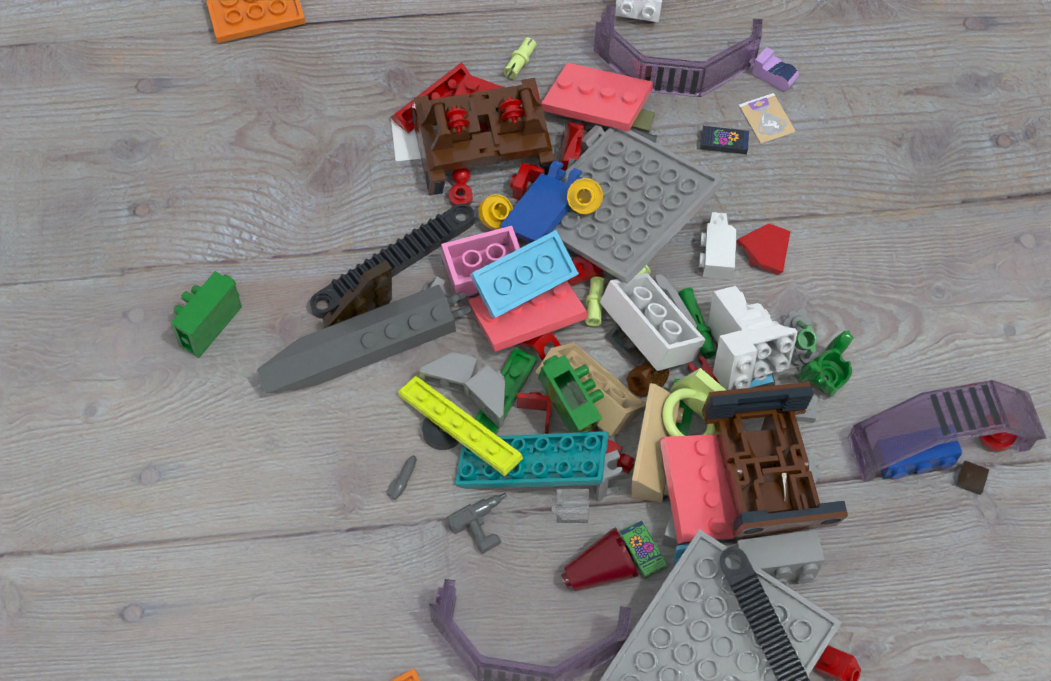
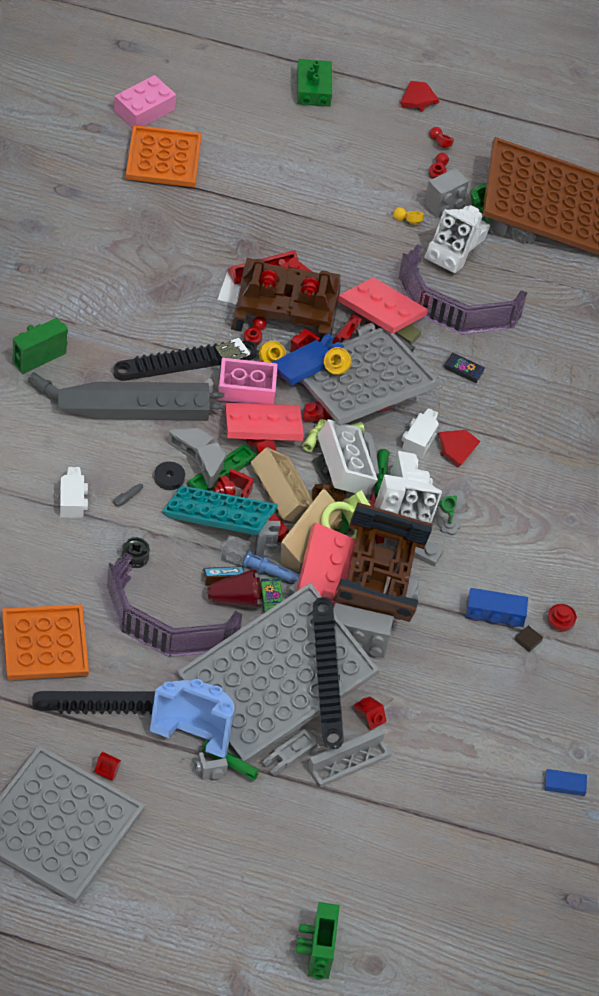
camera: 15 degrees right, 10 degrees down
dark brown plate [323,260,392,328] -> none
neon yellow tile [398,376,523,476] -> none
dark grey piece [448,493,507,554] -> none
medium azure plate [470,230,579,319] -> none
yellowish green pin [503,37,537,79] -> none
green piece [538,355,604,433] -> none
sticker [739,93,796,144] -> none
lavender leg [752,47,799,91] -> none
green hair [796,330,854,397] -> none
clear purple panel [848,380,1046,482] -> none
none -> dark grey pin [28,372,59,402]
none -> white hinge [60,467,88,518]
none -> pearl dark grey wheel [122,537,150,568]
none -> slope [203,566,244,586]
none -> red plate [213,475,236,496]
none -> sticker [215,338,250,359]
none -> medium blue pin [243,551,300,584]

